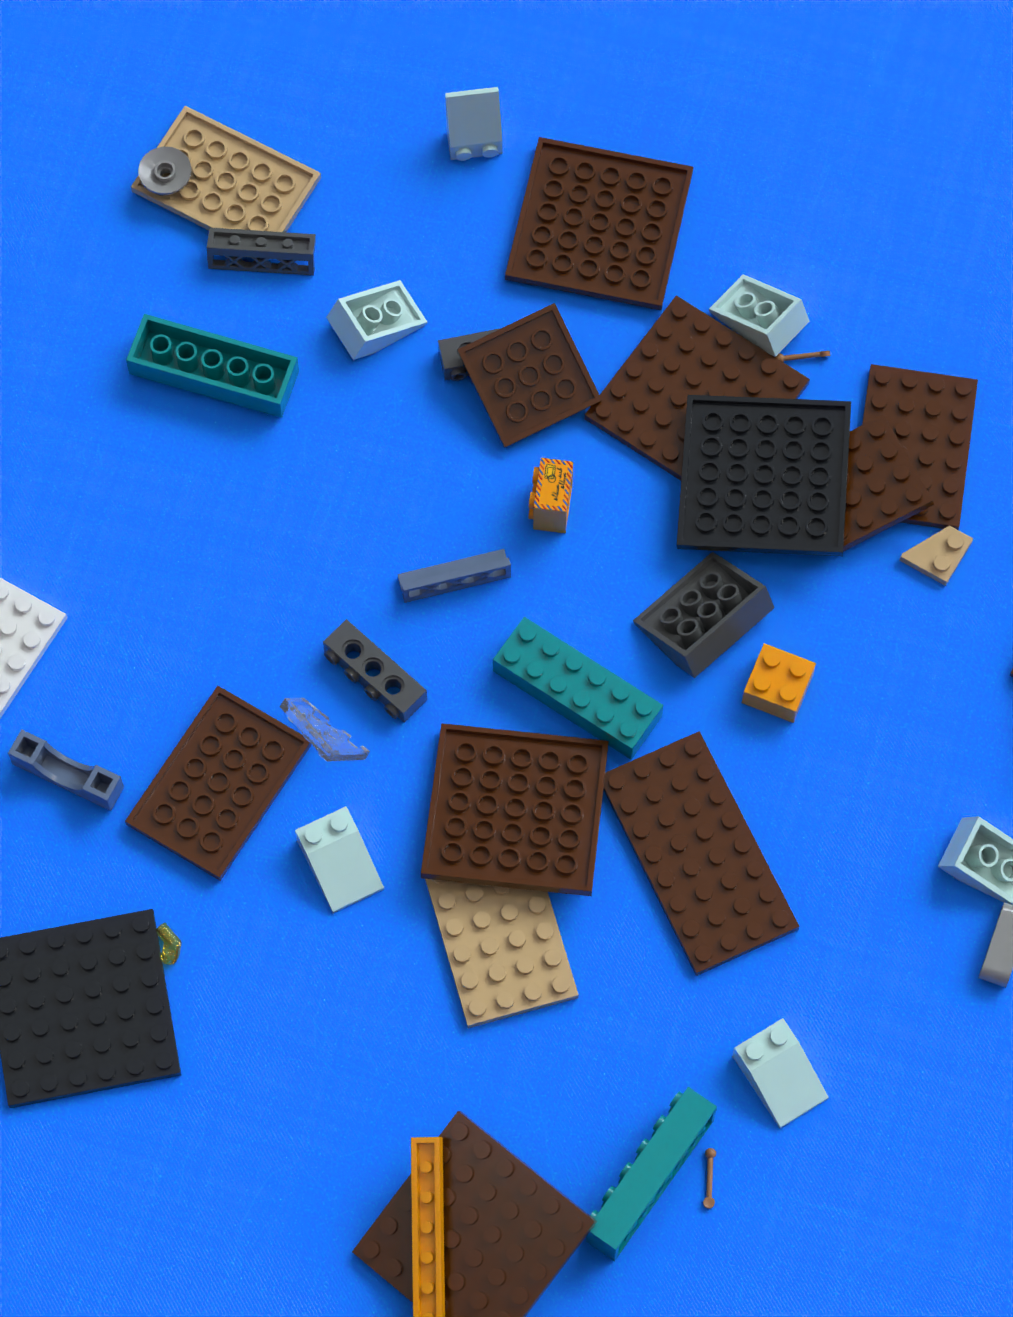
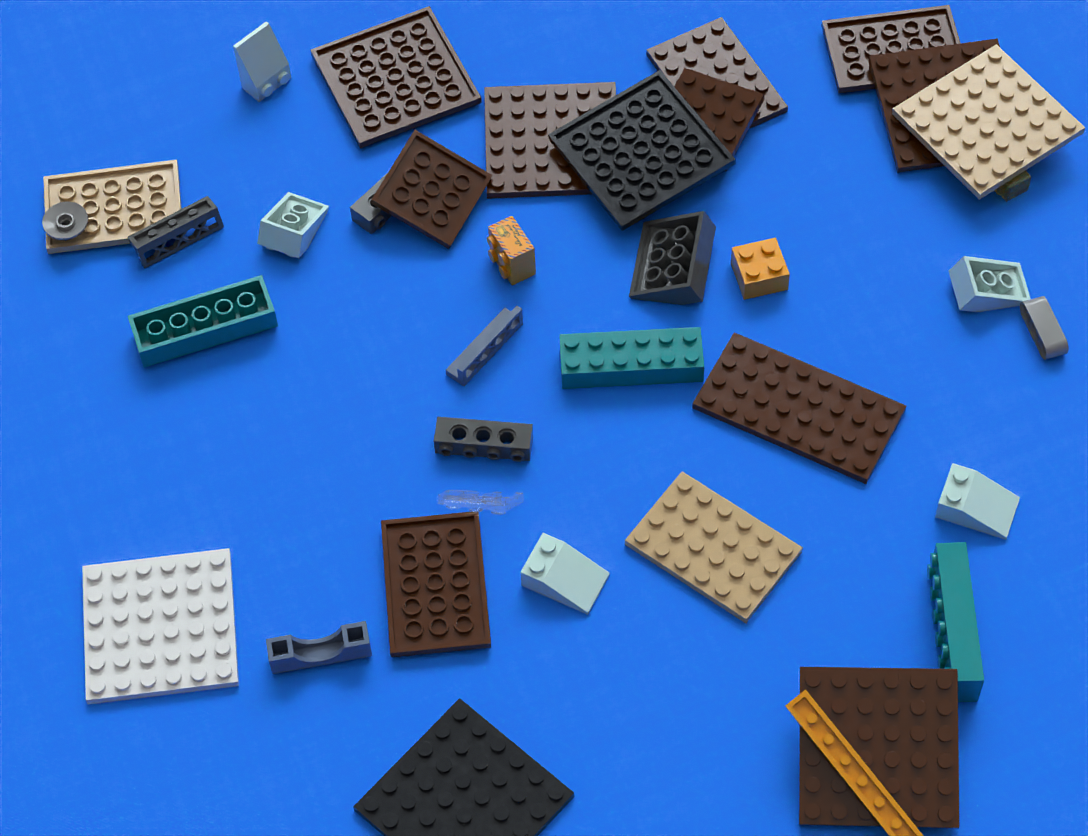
camera: 35 degrees left, 10 degrees down
clear yellow arm [156,923,182,965] -> none
reddish brown plate [421,723,609,896] -> none
medium nougat hinge [703,1148,716,1209] -> none
light aqua slope [709,274,810,357] -> none
medium nougat hinge [776,351,831,362] -> none
tan wing [900,525,973,586] -> none

